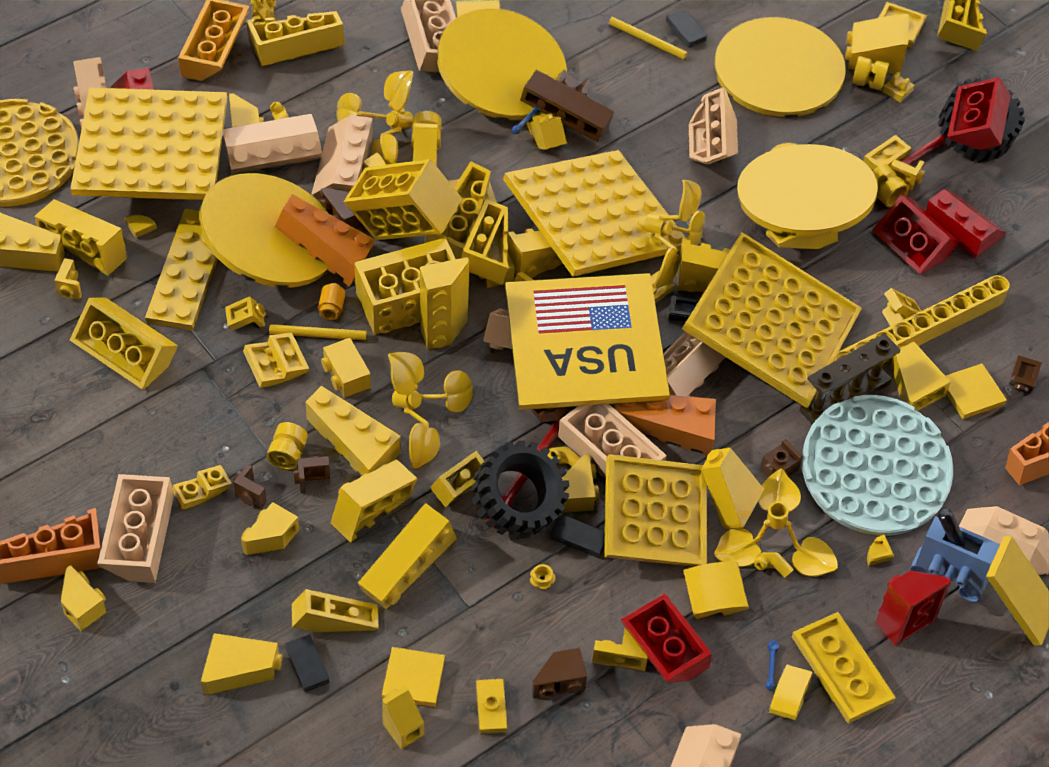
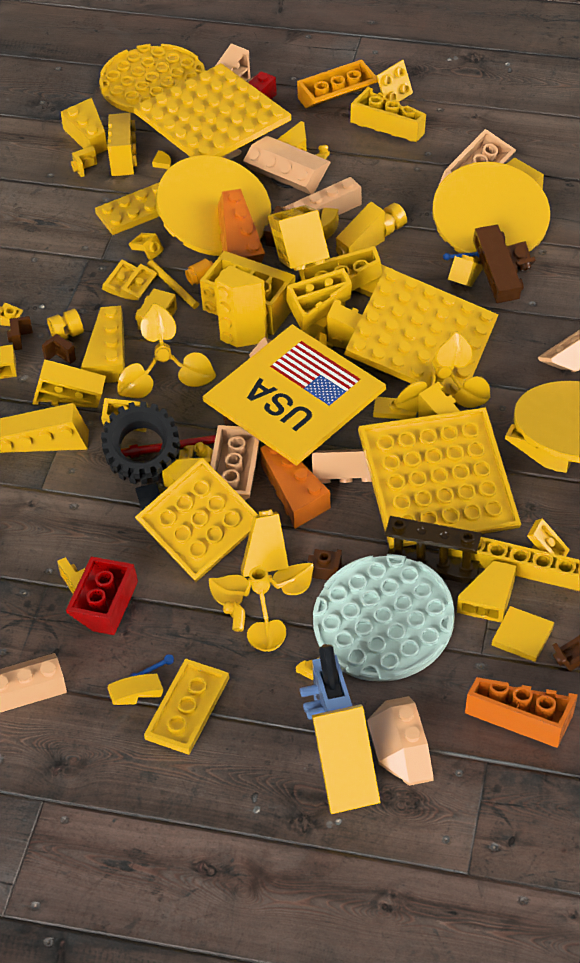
camera: 55 degrees right, 5 degrees down
yellow slope [70,298,178,389] -> none
yellow plant [337,71,413,165] -> none
yellow plate [530,564,555,590] -> none
reddish brown slope [532,648,587,698] -> none
yellow slope [684,561,749,620] -> none
red slope [875,571,951,646] -> none

